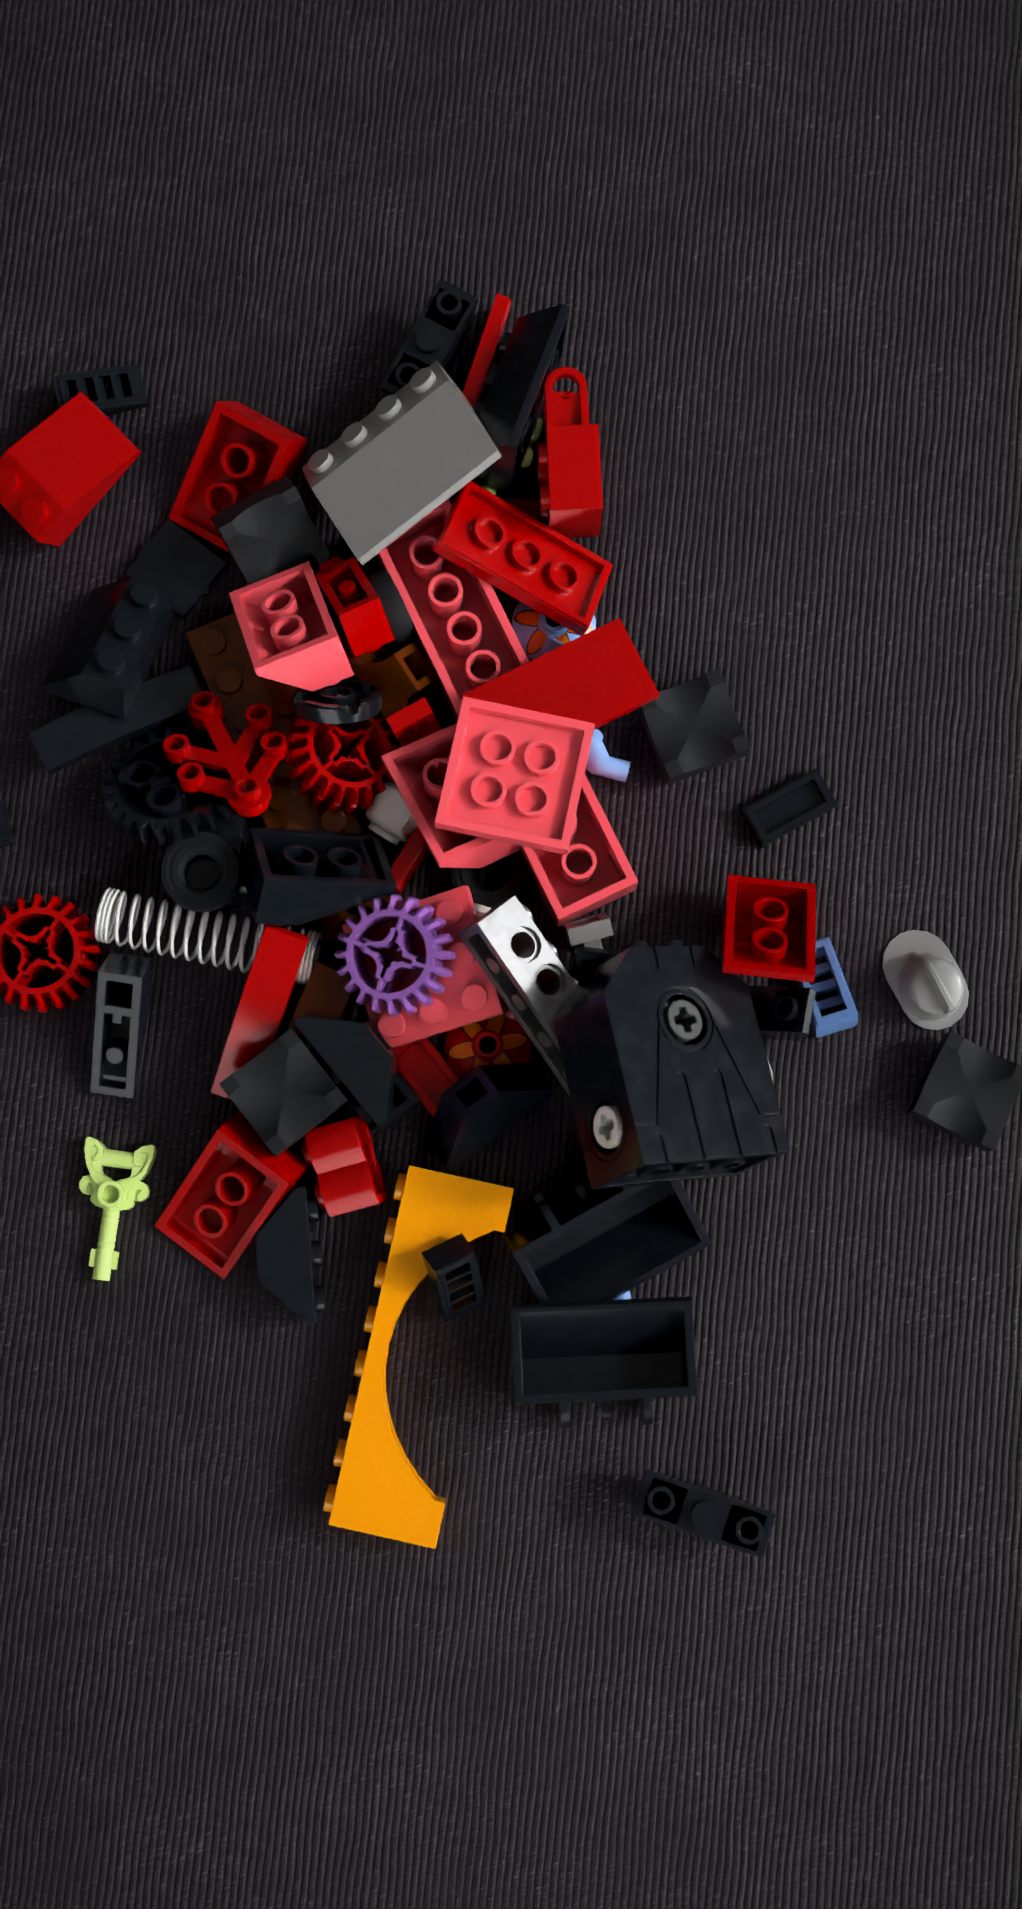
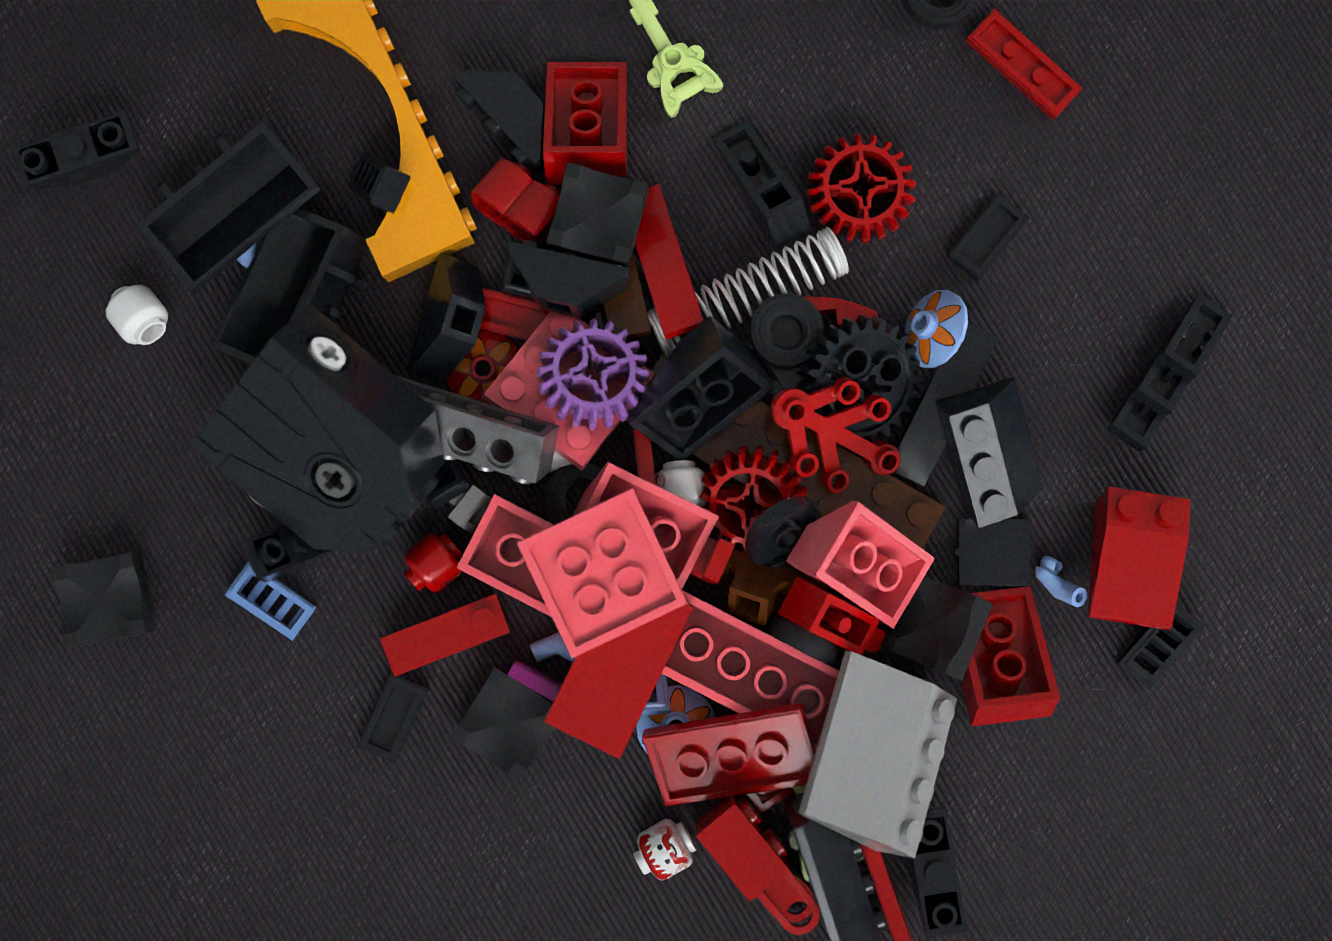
camera: 145 degrees right, 5 degrees up
red slope [720,874,816,983] -> none
light grey piece [882,930,969,1030] -> none
none -> white head [106,285,168,345]
none -> red slope [380,594,510,677]
none -> red head [403,533,463,593]
none -> magenta tile [507,659,563,702]
none -> white head [633,819,697,880]
none -> red slope [803,297,878,329]
none -> light blue dish [904,290,968,368]
none -> light blue arm [1035,555,1087,607]

